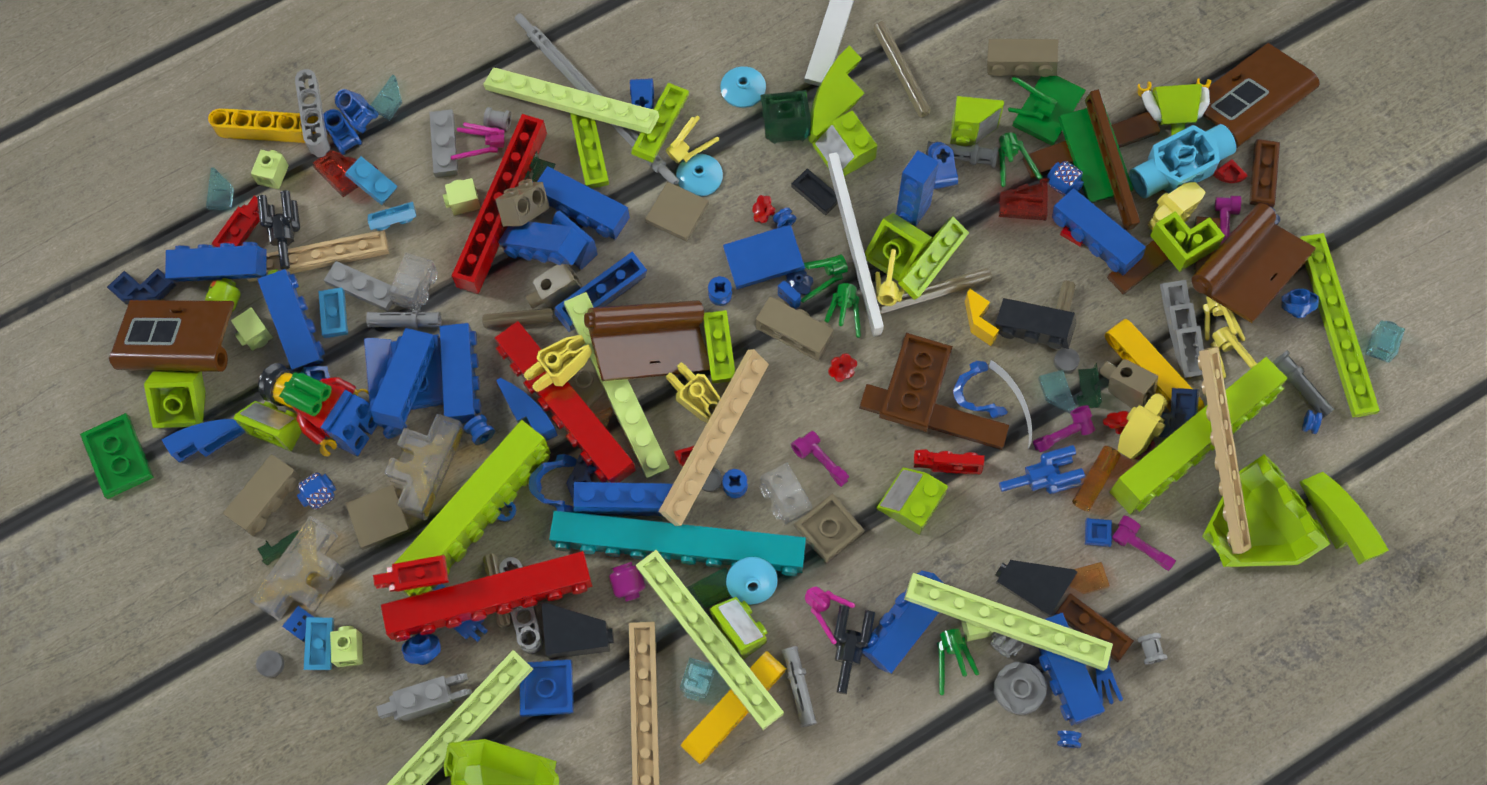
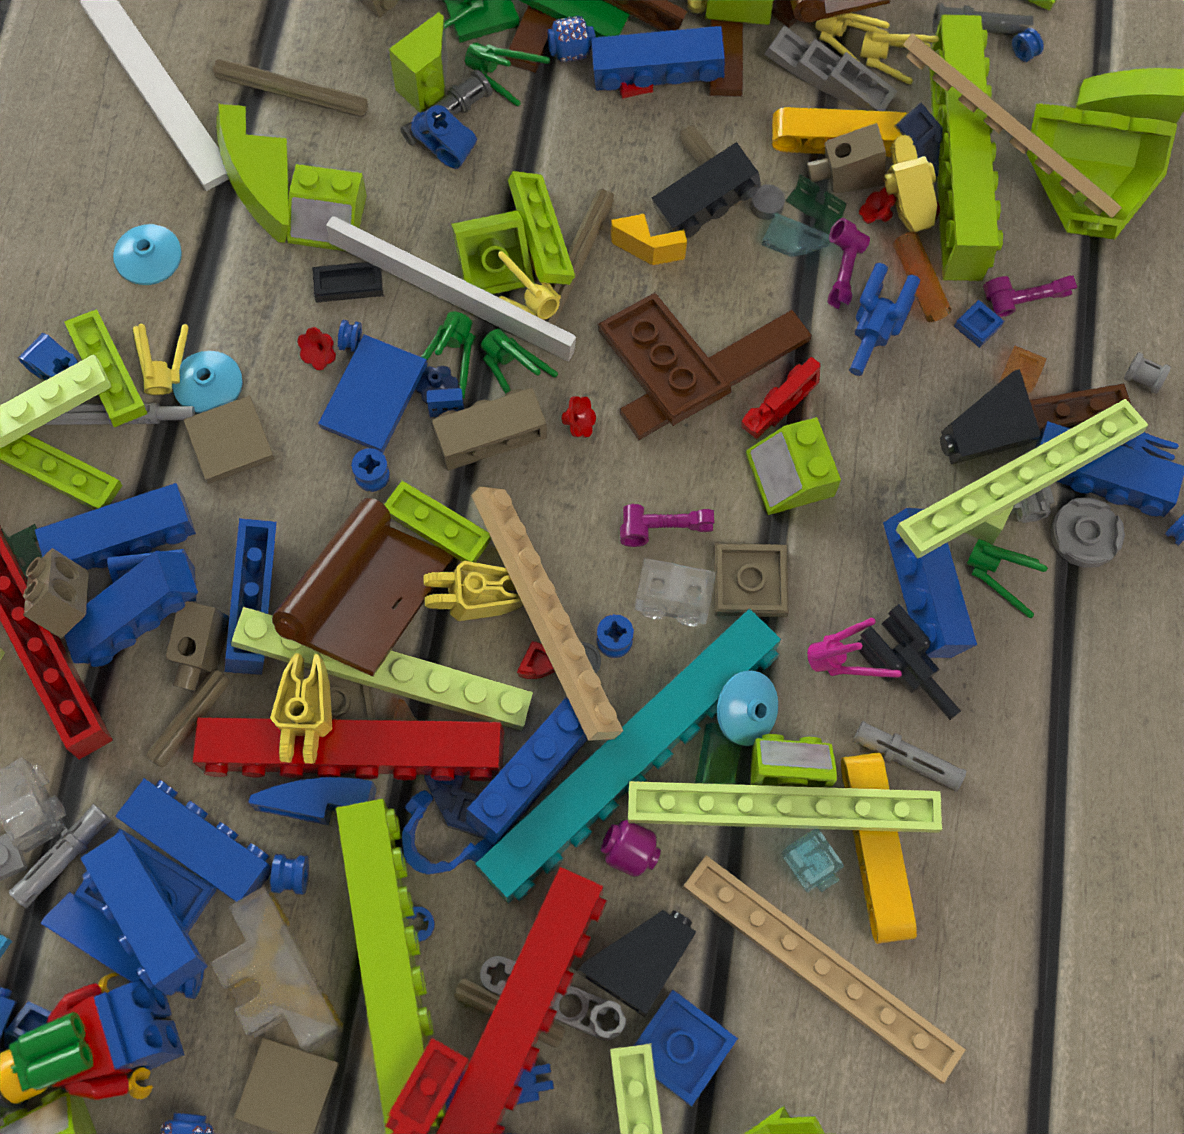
camera: 55 degrees left, 0 degrees up
clear green slope [760,90,811,144] -> none
blue brick [896,150,939,227] -> none
blue helmet [953,361,1008,418] -> none
white sticker [989,360,1032,449] -> none
clear red wing [999,178,1048,221] -> none

